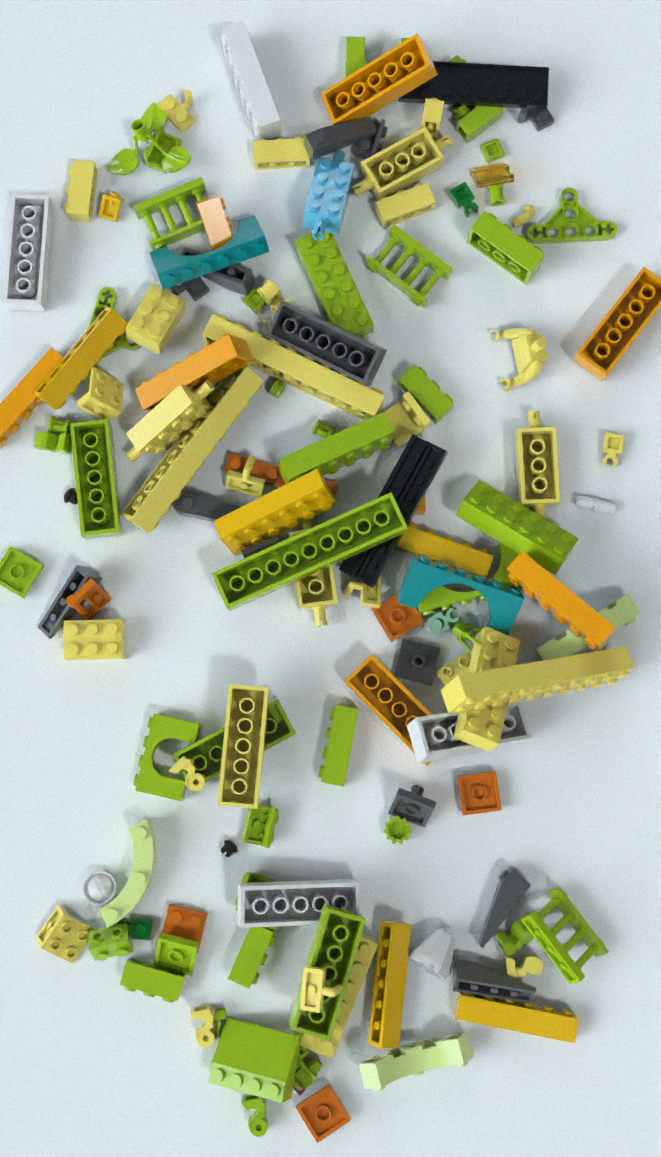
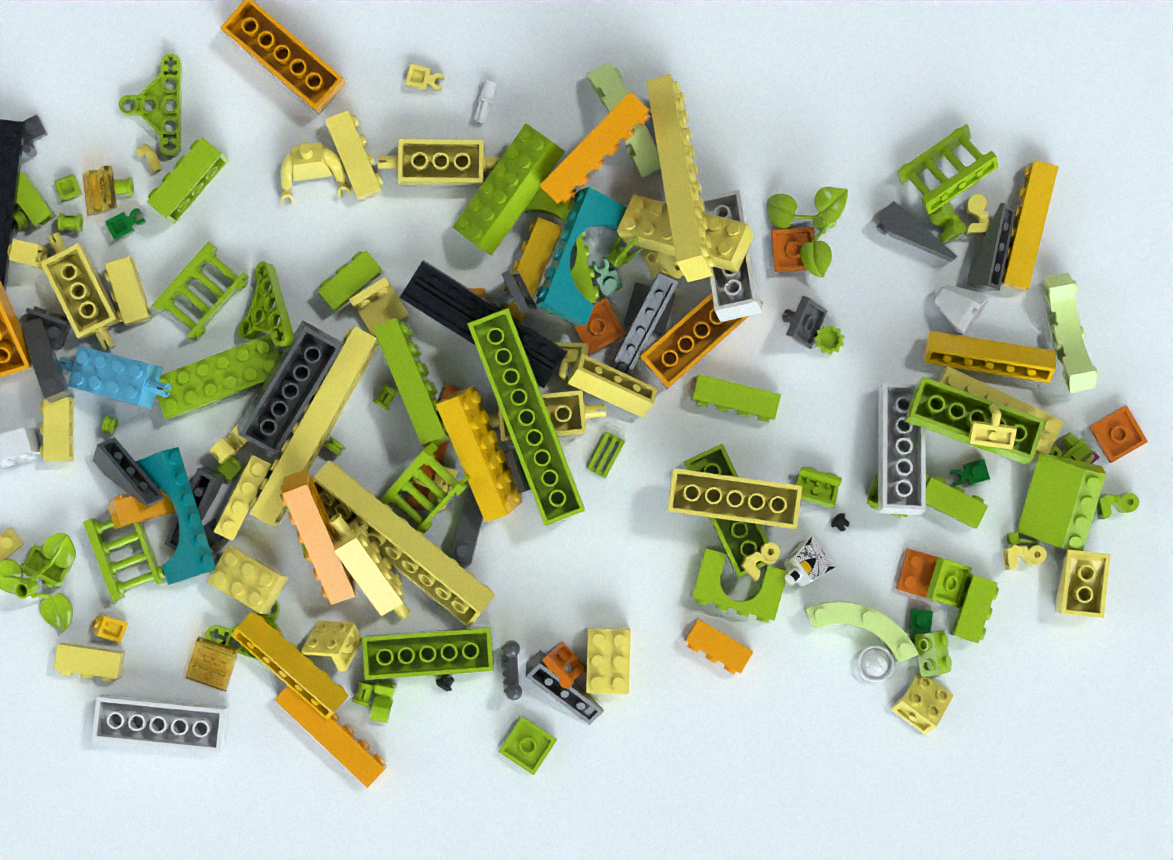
camera: 90 degrees left, 5 degrees up
none -> lime bush [57,213,84,232]
none -> dark grey slope [93,437,165,507]
none -> lime bush [101,415,118,436]
none -> clear yellow slope [186,636,239,692]
none -> light yellow brick [212,455,271,541]
none -> lime beam [238,261,294,348]
none -> light yellow brick [325,110,384,200]
none -> lime fence [379,442,470,534]
none -> dark grey tile [494,270,538,313]
none -> dark grey gear [501,640,522,701]
none -> light yellow brick [567,354,657,418]
none -> lime tile [587,432,625,479]
none -> plate [610,270,679,376]
none -> light orange brick [685,618,753,674]
none -> lime plant [767,186,848,278]
none -> white torso [784,535,836,587]
none -> green plate [949,459,990,486]
none -> light yellow slope [1055,549,1111,618]

